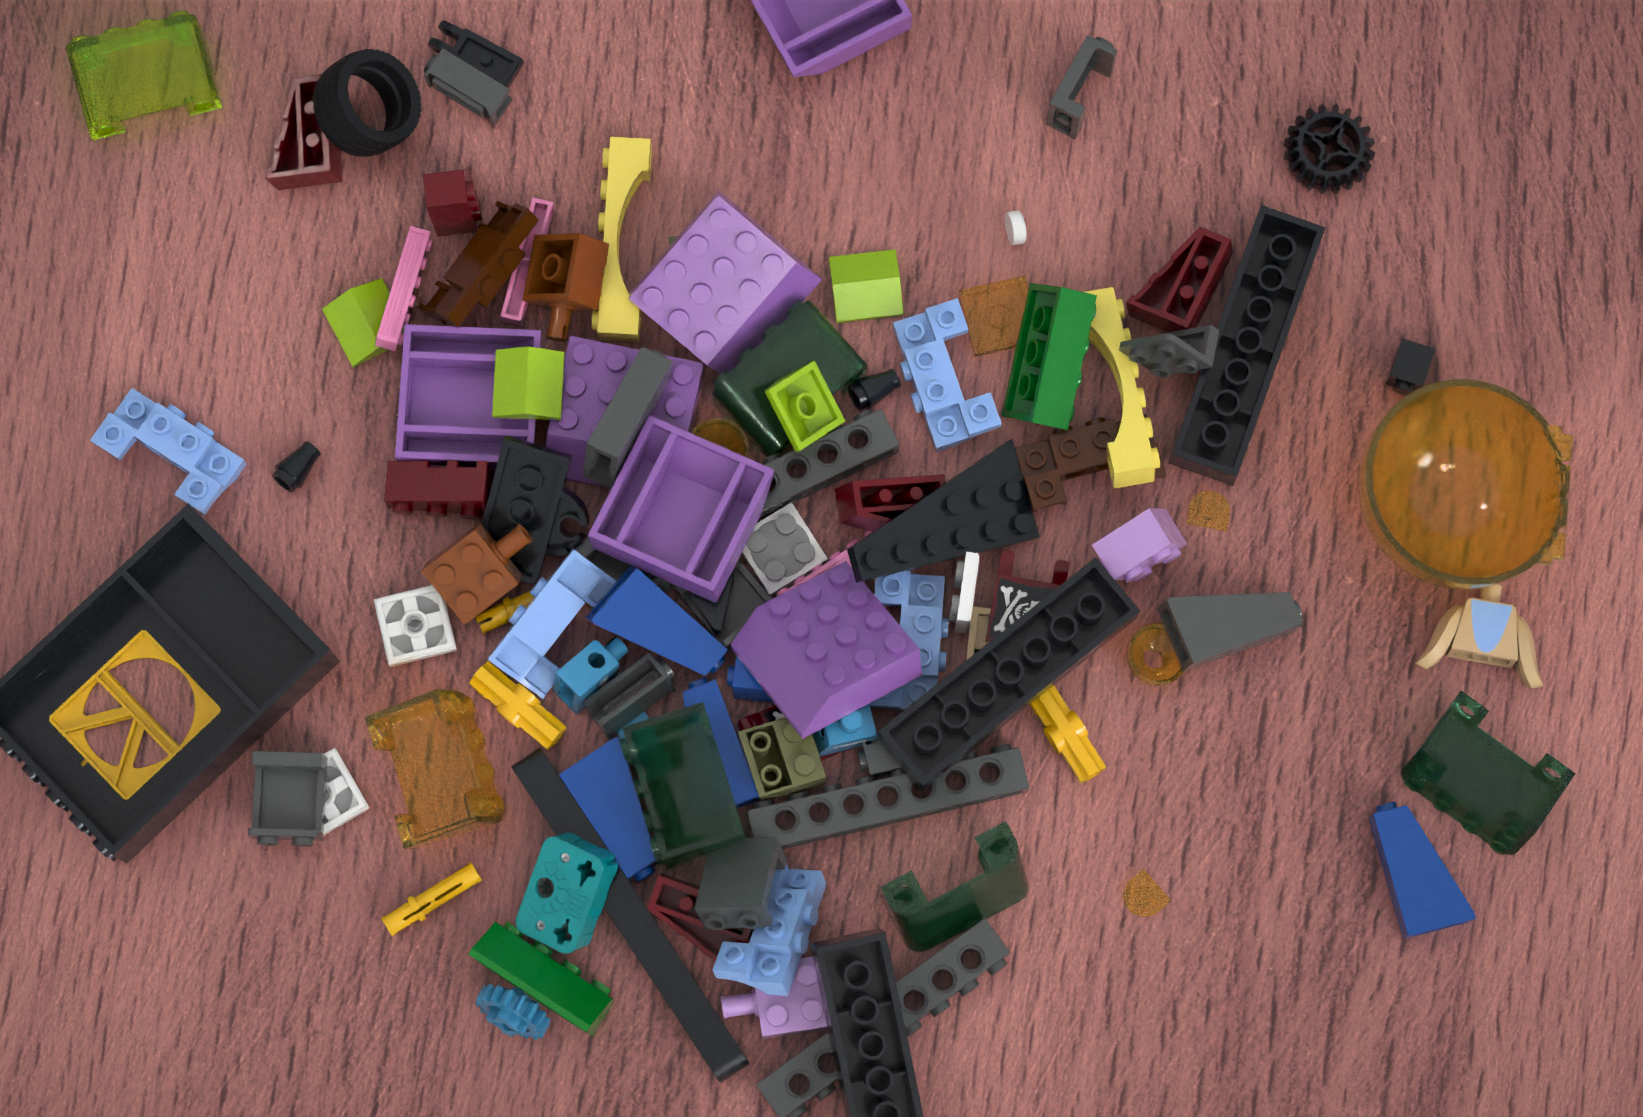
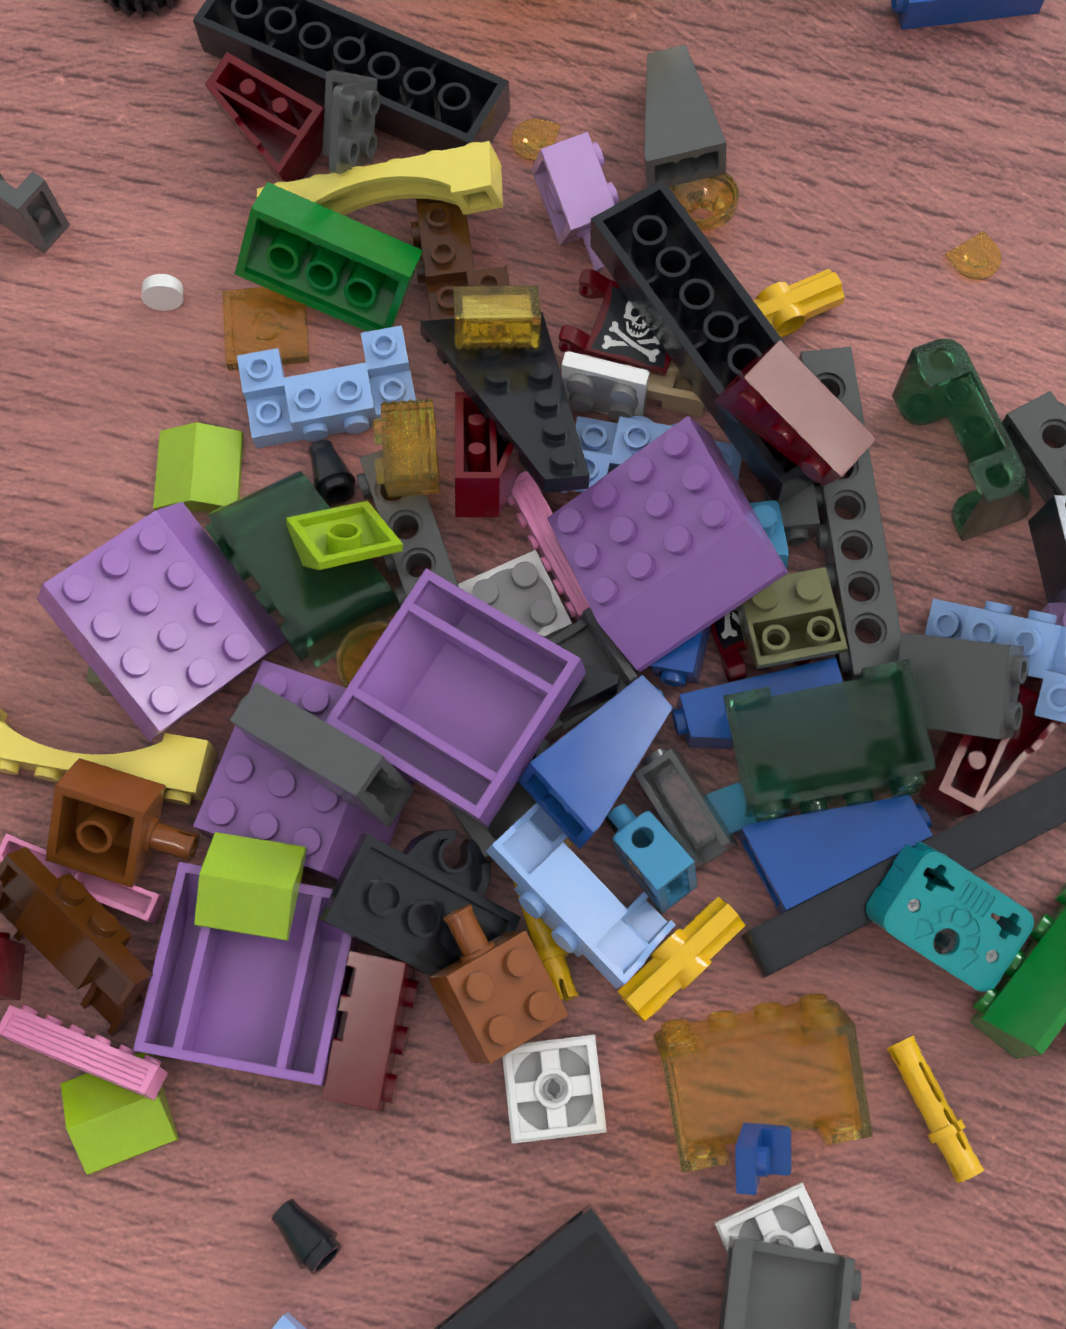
camera: 80 degrees left, 5 degrees down
none -> clear yellow brick [373,398,440,498]
none -> clear yellow brick [453,285,541,350]
none -> wedge [714,340,876,486]
none -> blue bracket [735,1122,792,1195]

